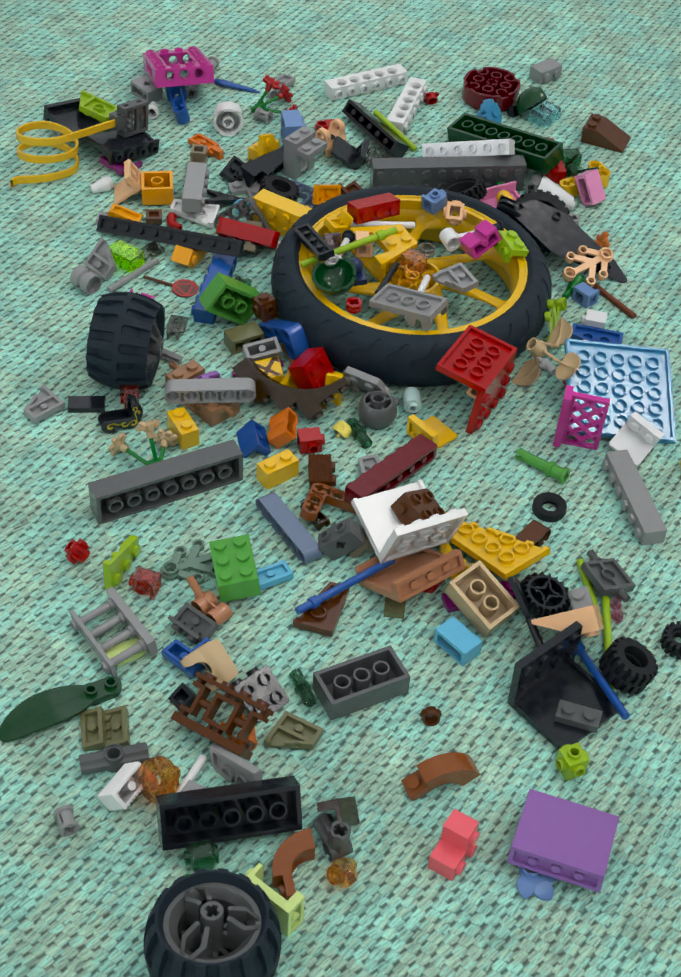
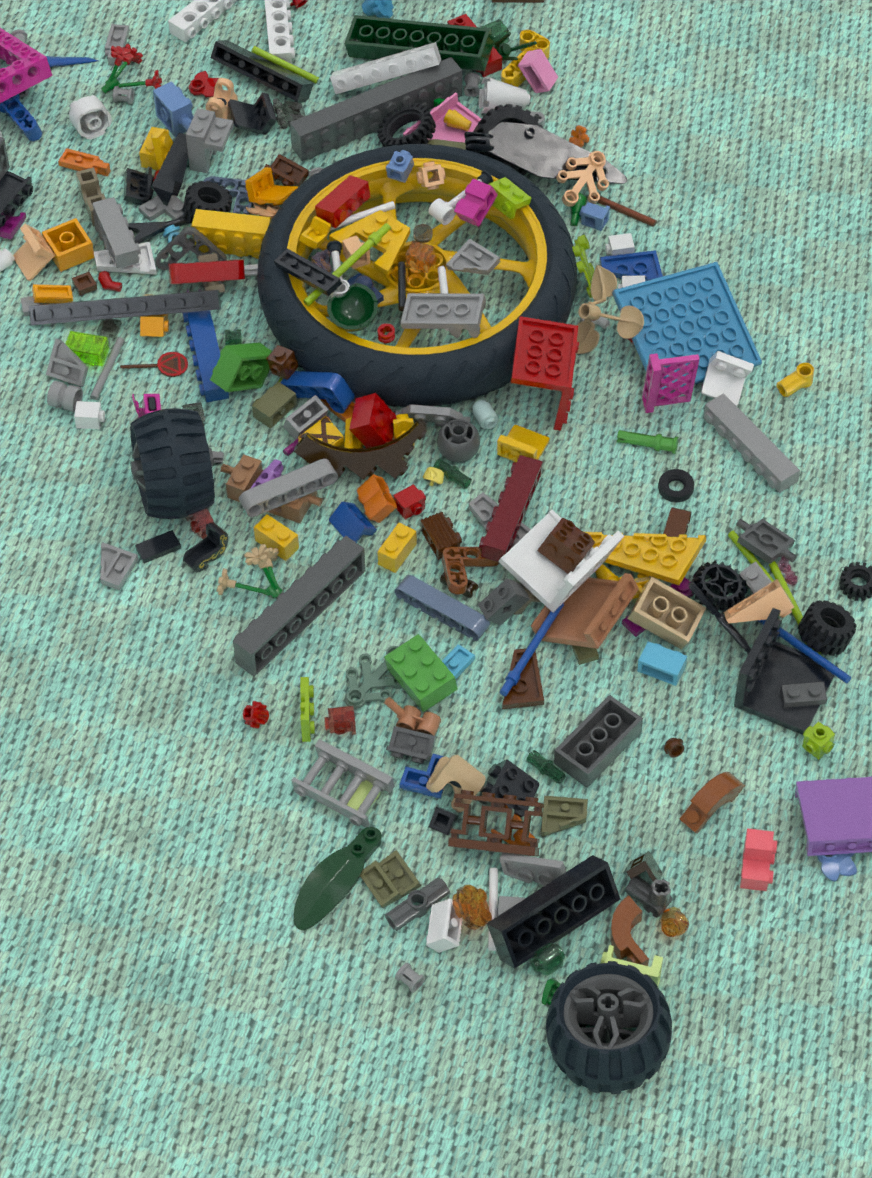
camera: 20 degrees left, 10 degrees up
none -> white brick [74,401,105,429]

